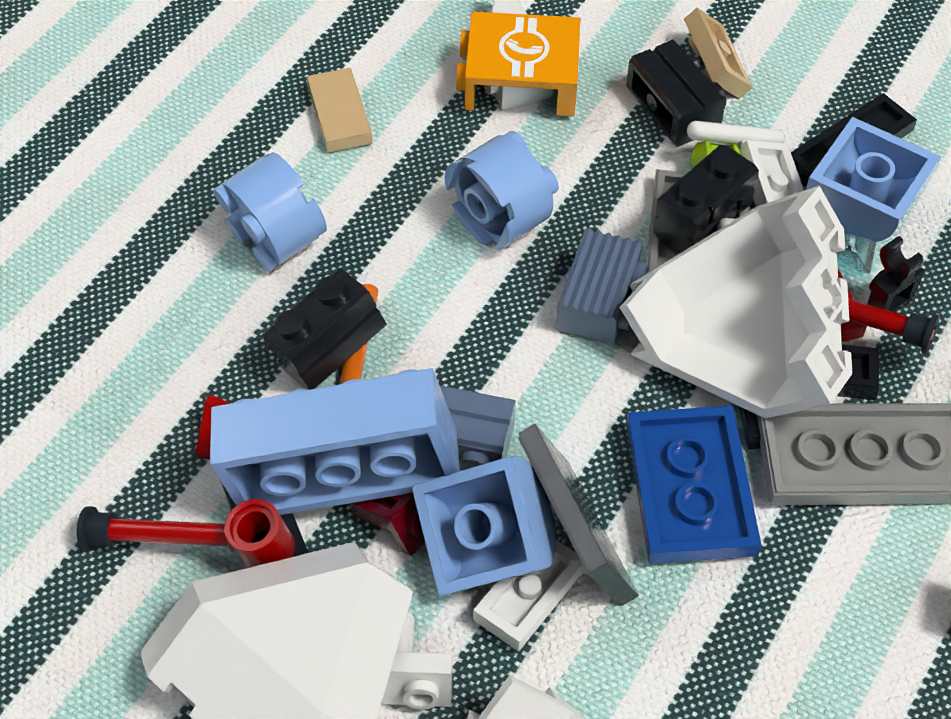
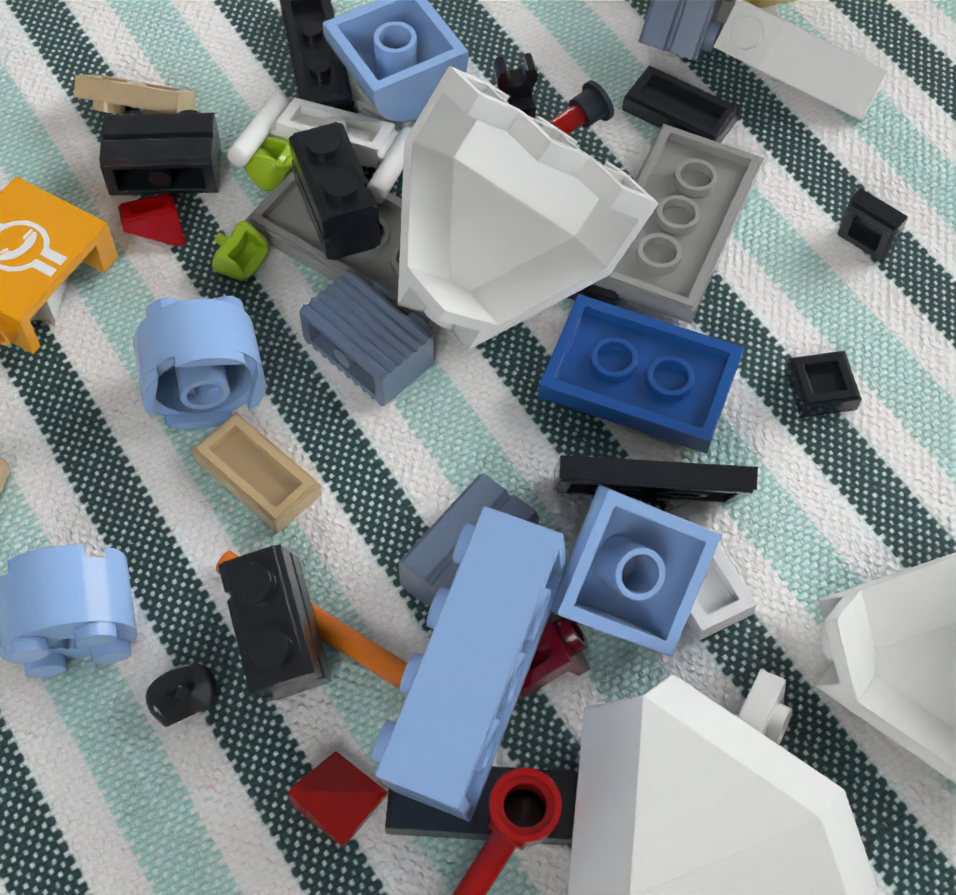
camera: 65 degrees left, 5 degrees up
none -> red slope [118,192,186,246]
none -> black piece [145,663,218,727]
none -> tan tile [192,412,322,534]
none -> lime piece [212,221,269,281]
none -> black tile [785,351,862,418]

